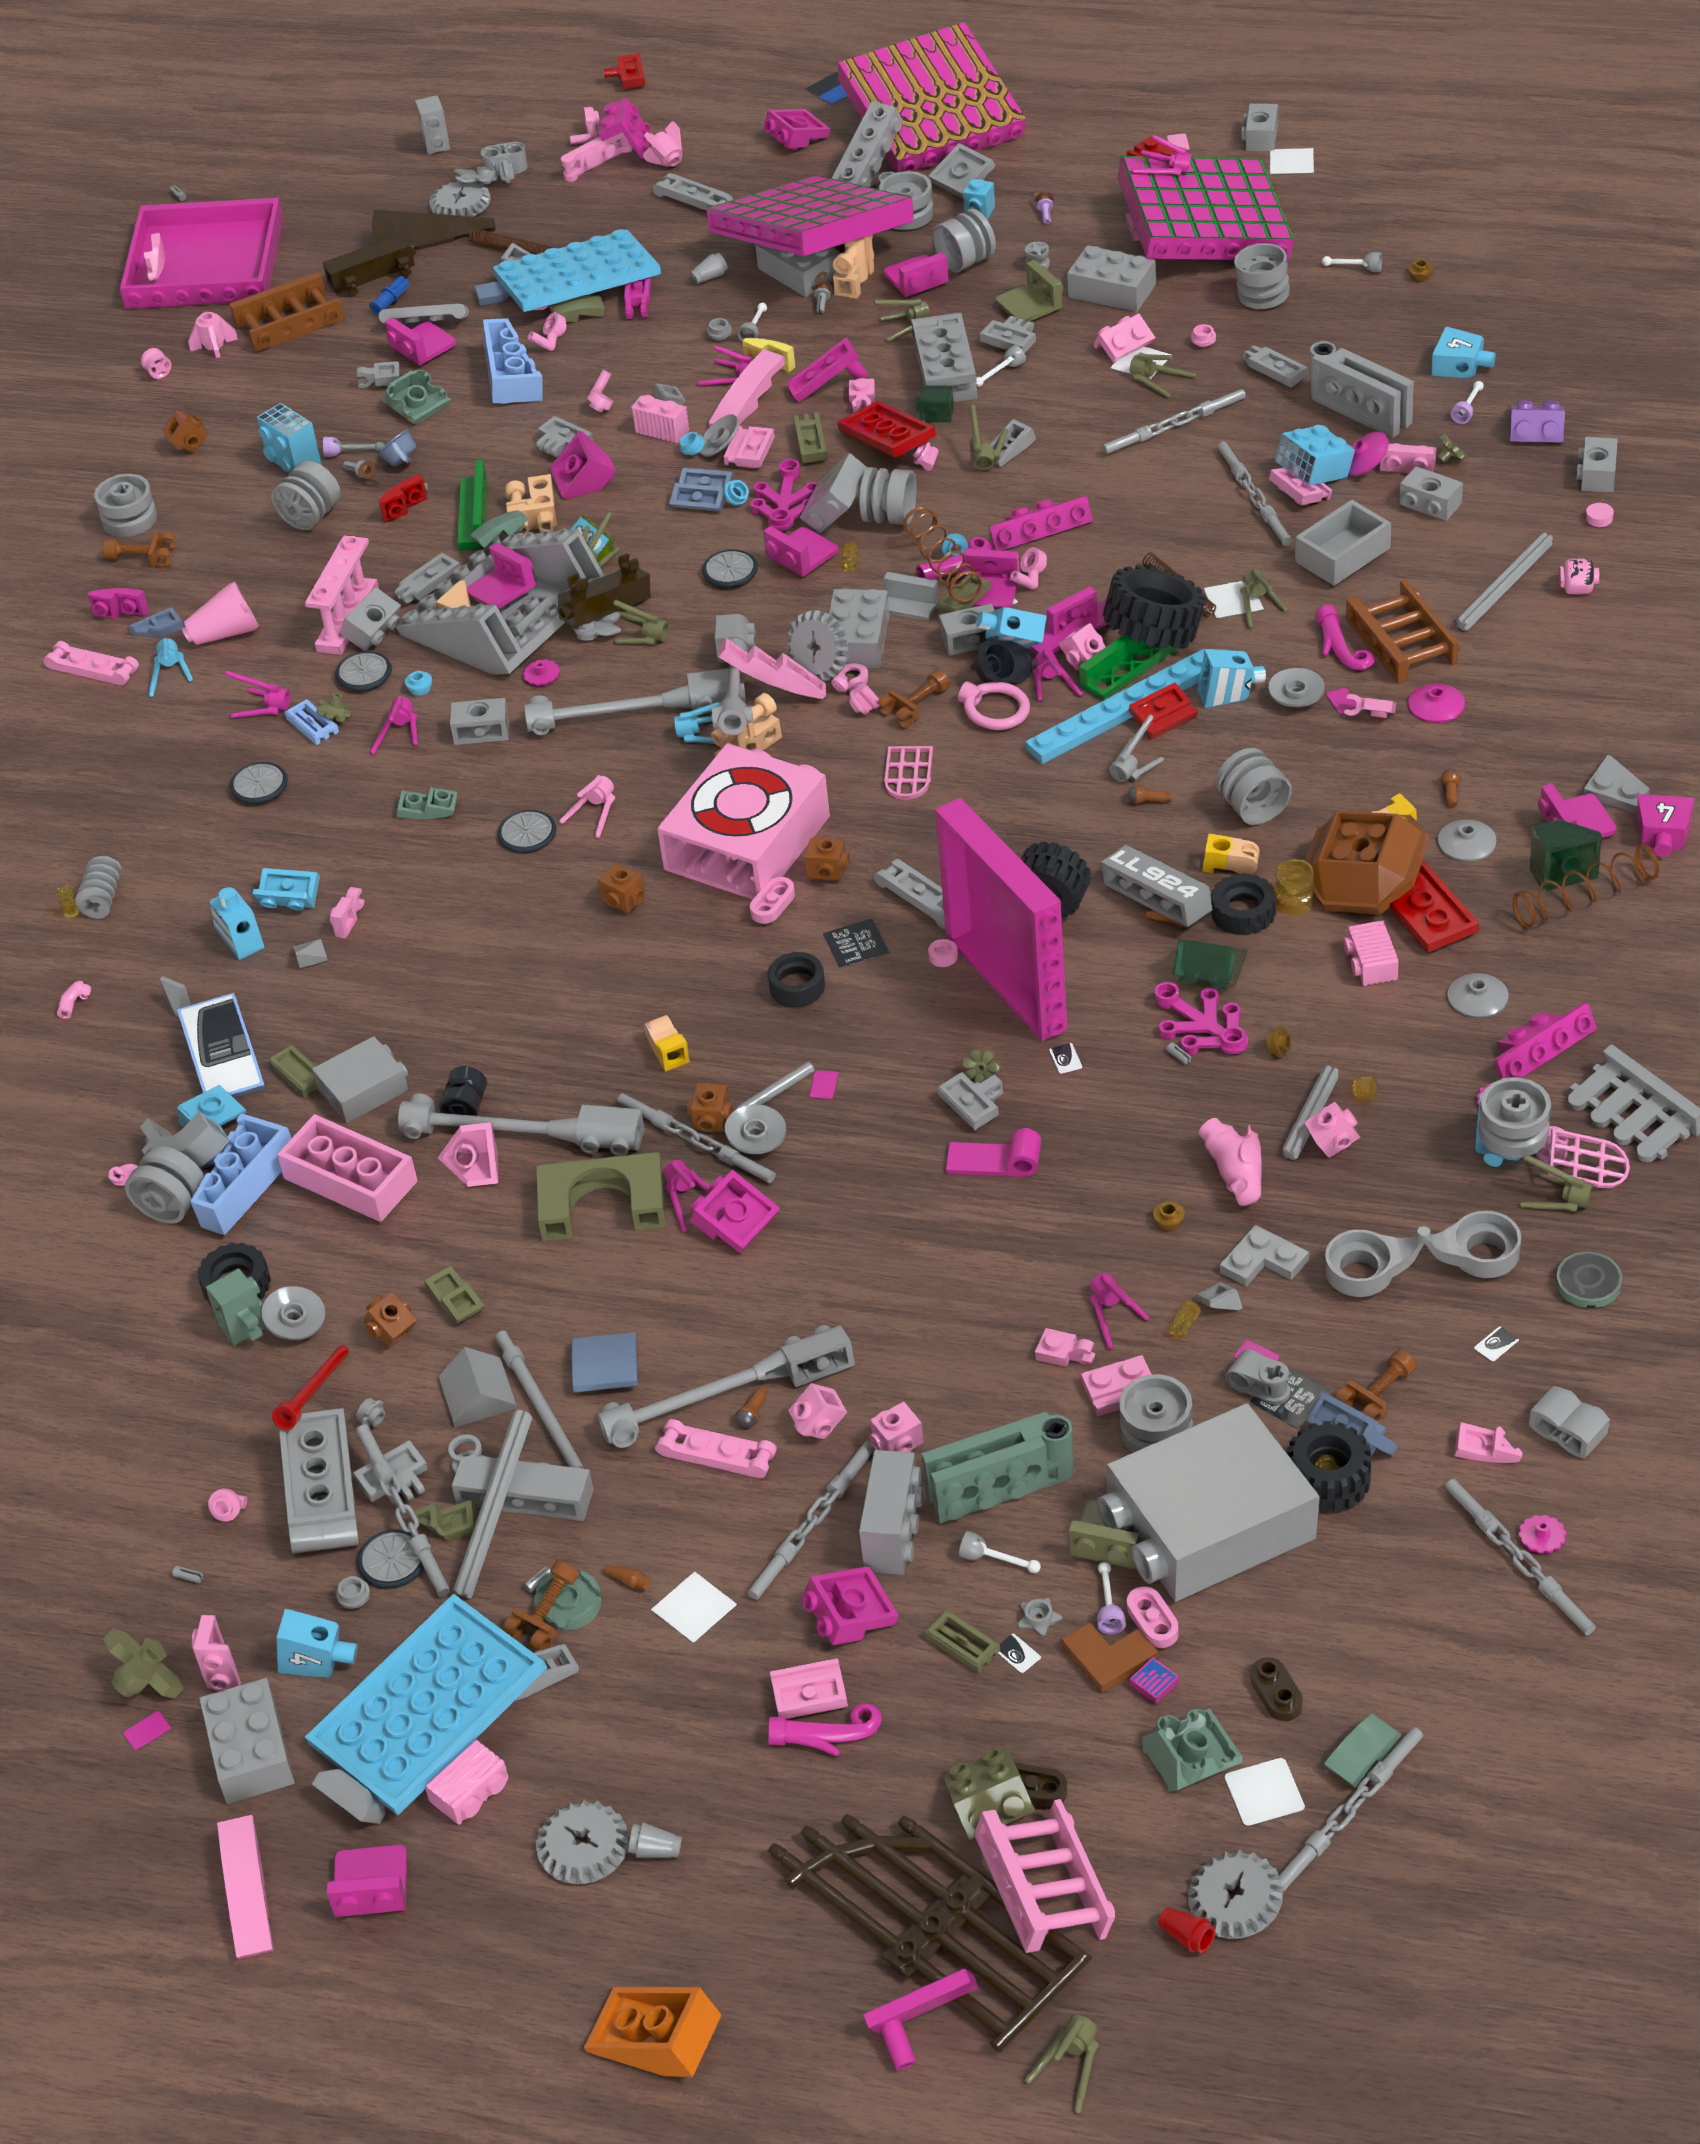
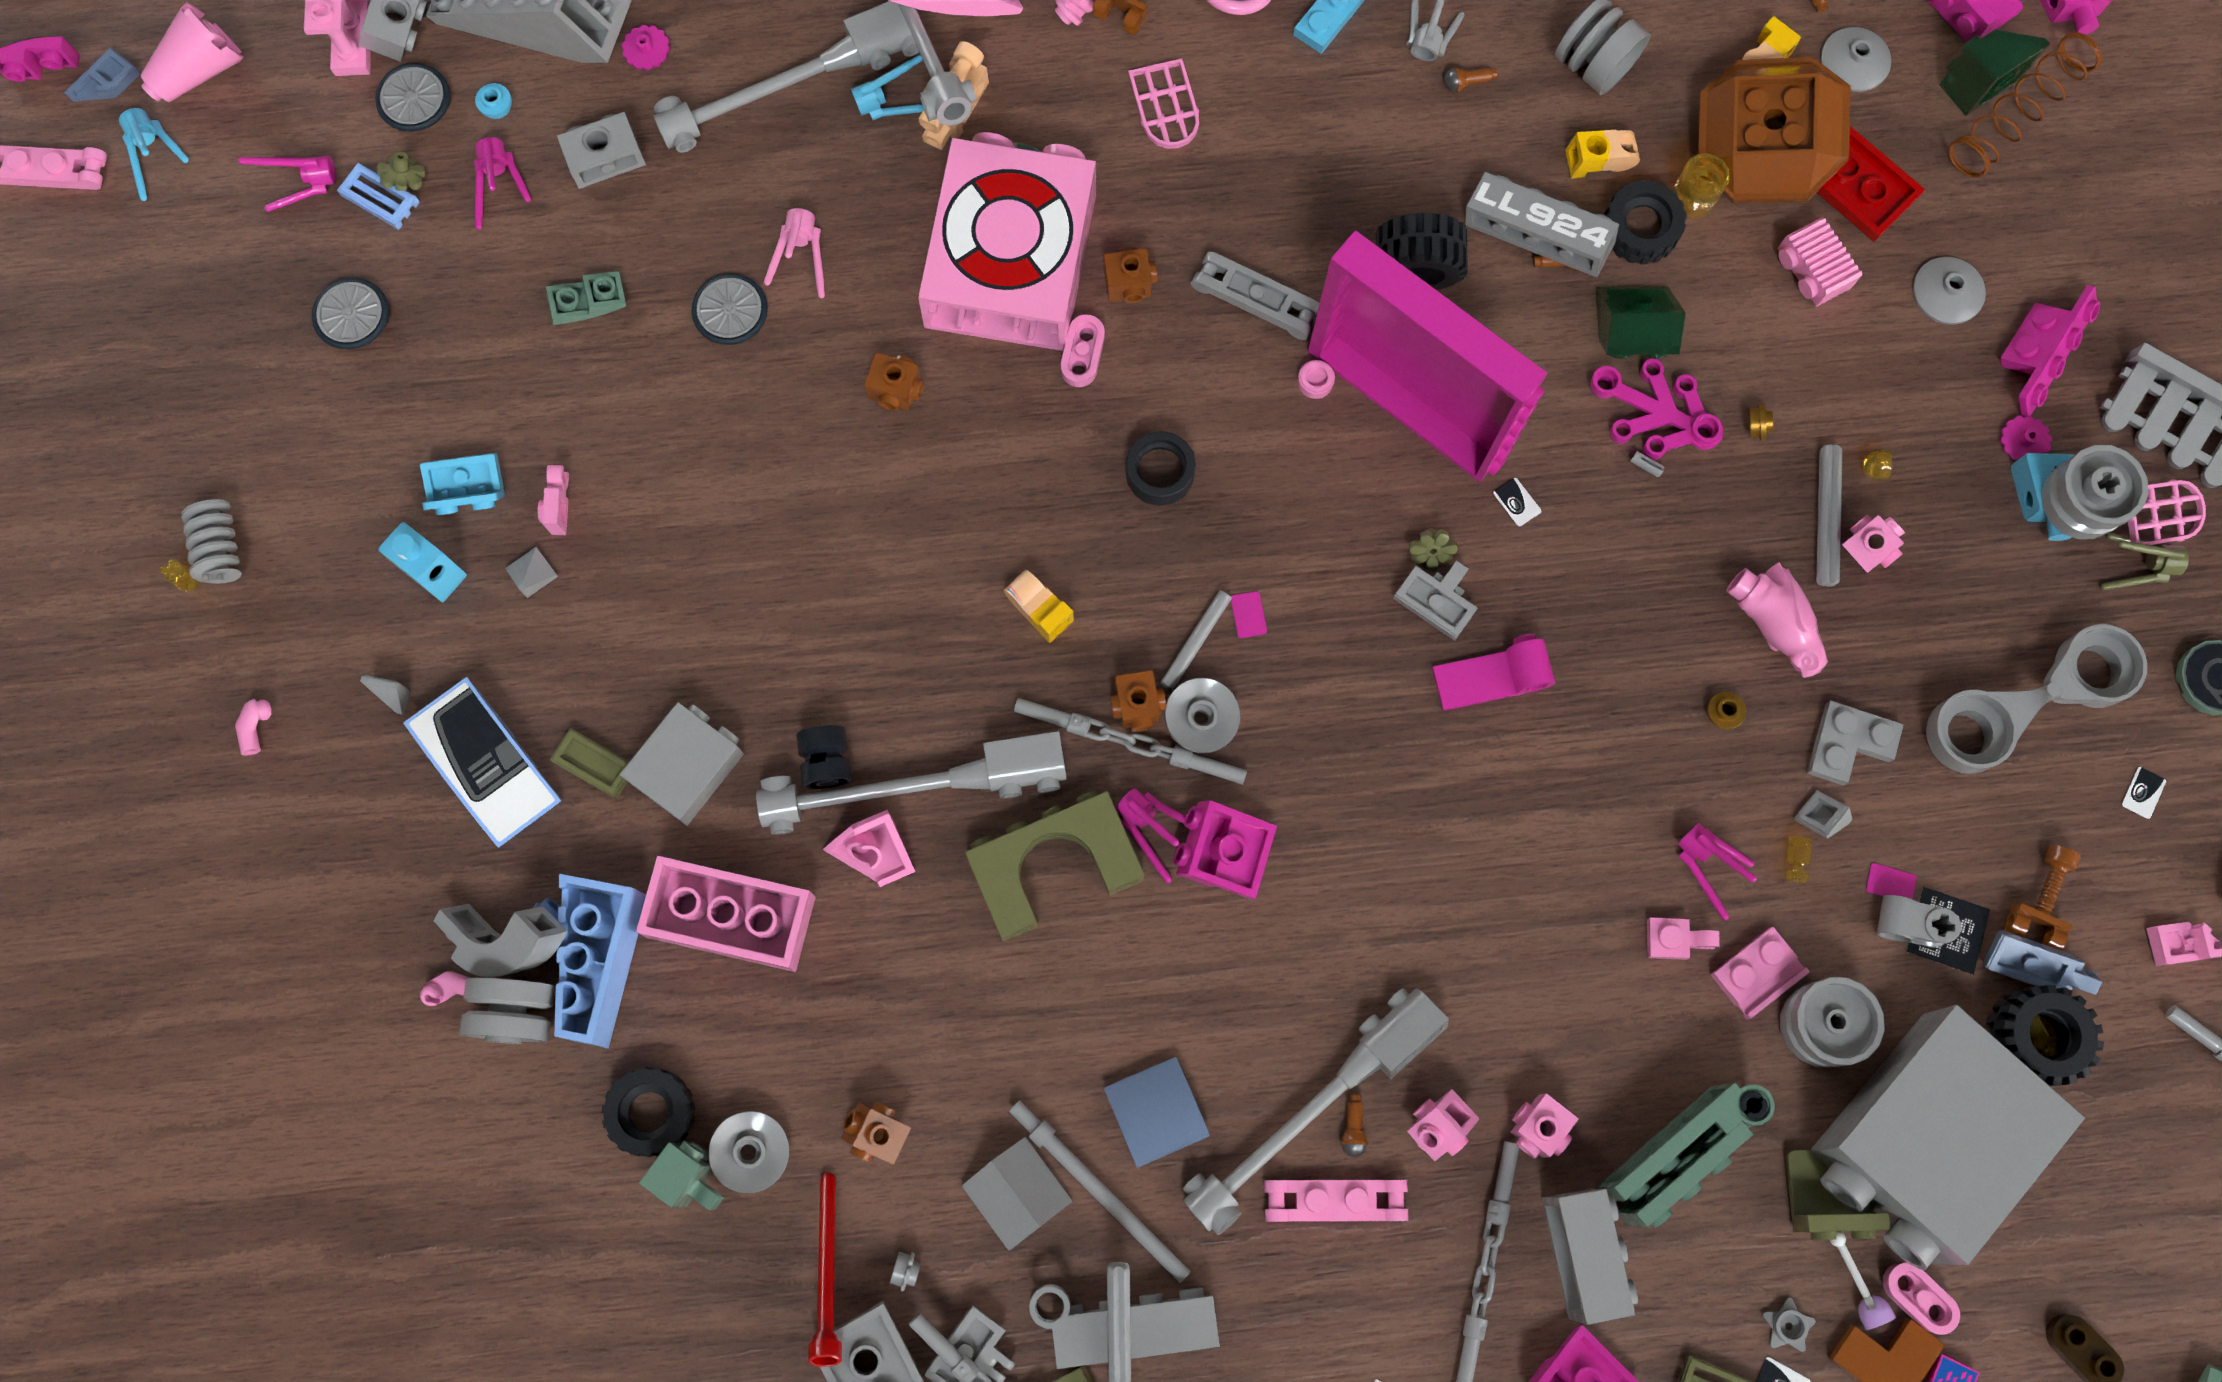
camera: 25 degrees left, 30 degrees up
medium azure piece [177,1085,246,1128] -> none
olive slope [424,1266,485,1324] -> none
black sticker [823,919,890,968] -> none
hinge [959,1531,1041,1574] -> none

